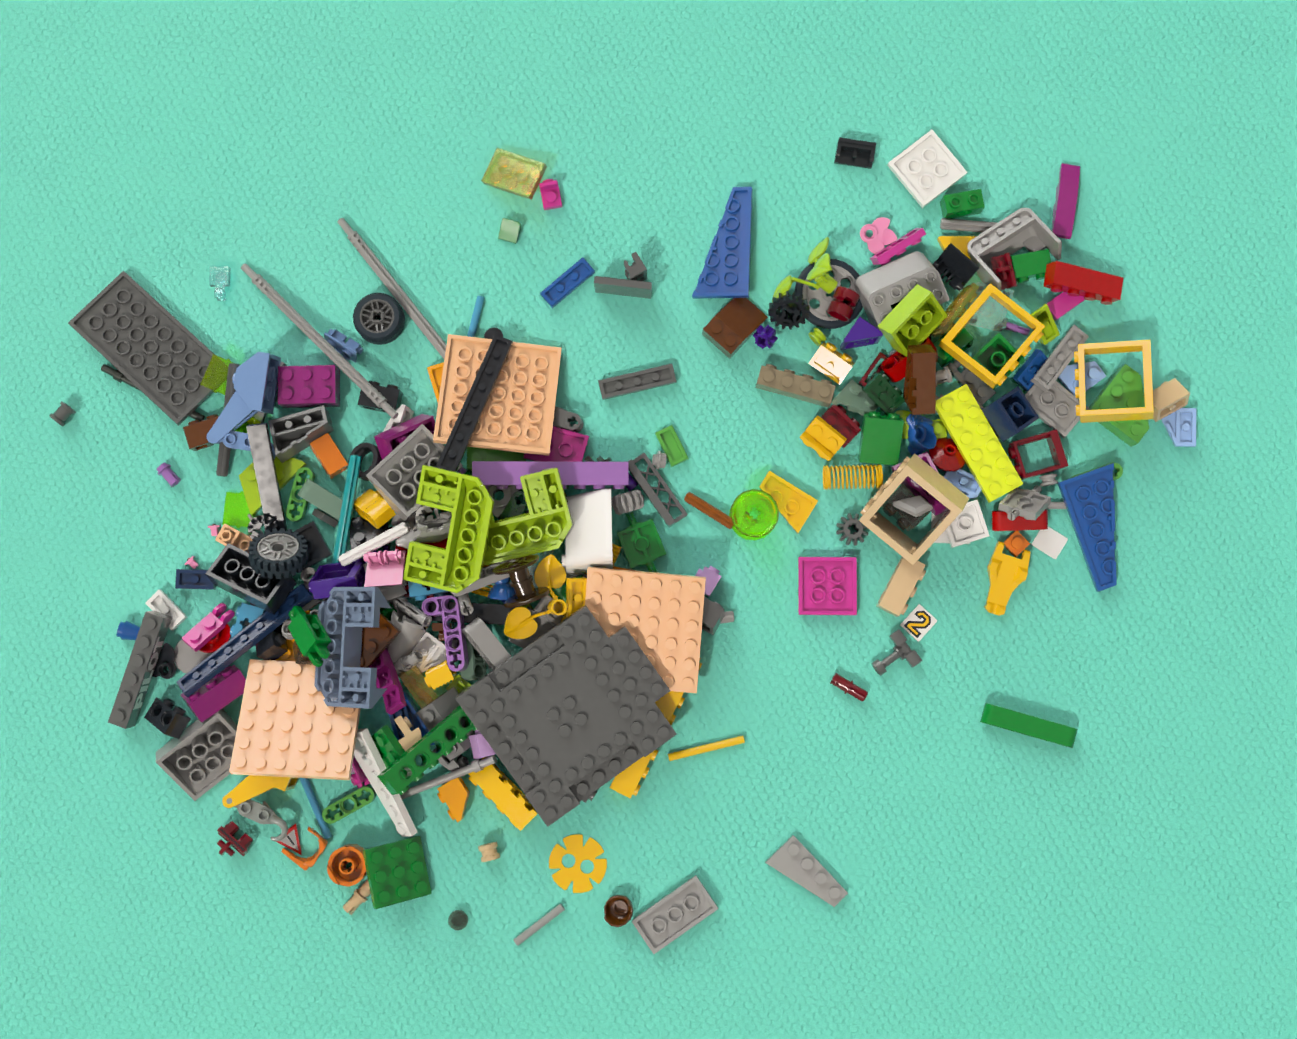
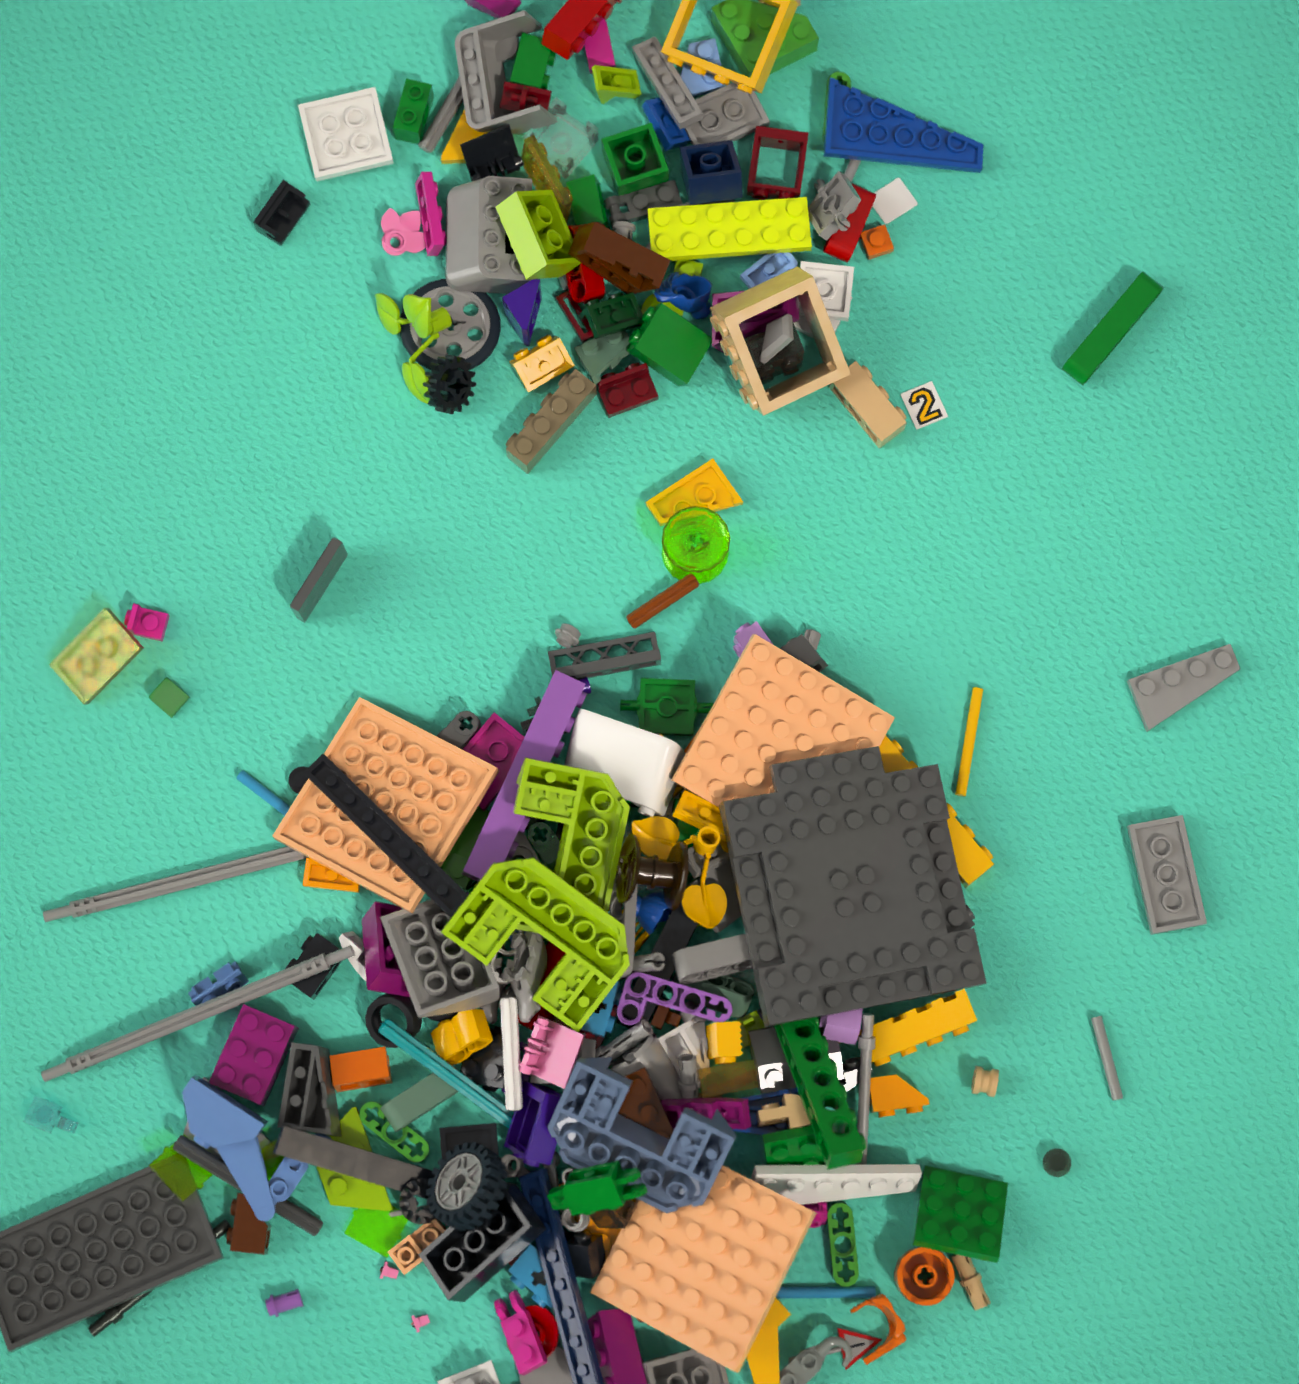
camera: 70 degrees left, 5 degrees down
dark blue plate [175,569,216,590] -> none
dark grey tile [312,509,338,527] -> none
wheel [353,293,405,345] -> none
blue tile [540,257,595,309] -> none
yellow piece [549,834,607,893] -> none
dark grey plate [598,363,676,400] -> none
reddish brown hair [604,894,633,927] -> none
light grey gear [612,490,644,515] -> none
dark grey hinge [624,252,647,281] -> none
bright green tile [655,425,689,468] -> none
blue wing [692,187,753,299] -> none
reddish brown slope [702,298,768,359] -> none
dark purple gear [753,325,778,349] -> none
dark pink plate [798,557,857,615] -> none
yellow bracket [800,415,847,461] -> none
lime bush [808,327,827,346] -> none
yellow piece [823,464,883,490] -> none
dark red wheel [826,286,860,322] -> none
dark red axle [830,673,868,701] -> none
dark grey gear [836,513,868,546] -> none
dark grey bar [871,629,922,676] -> none
red dish [929,438,965,472] -> none
yellow window [939,283,1045,389] -> none
yellow animal [984,541,1031,616] -> none
medium lavender pin [1002,321,1030,335] -> none
light grey bush [1039,474,1058,487] -> none

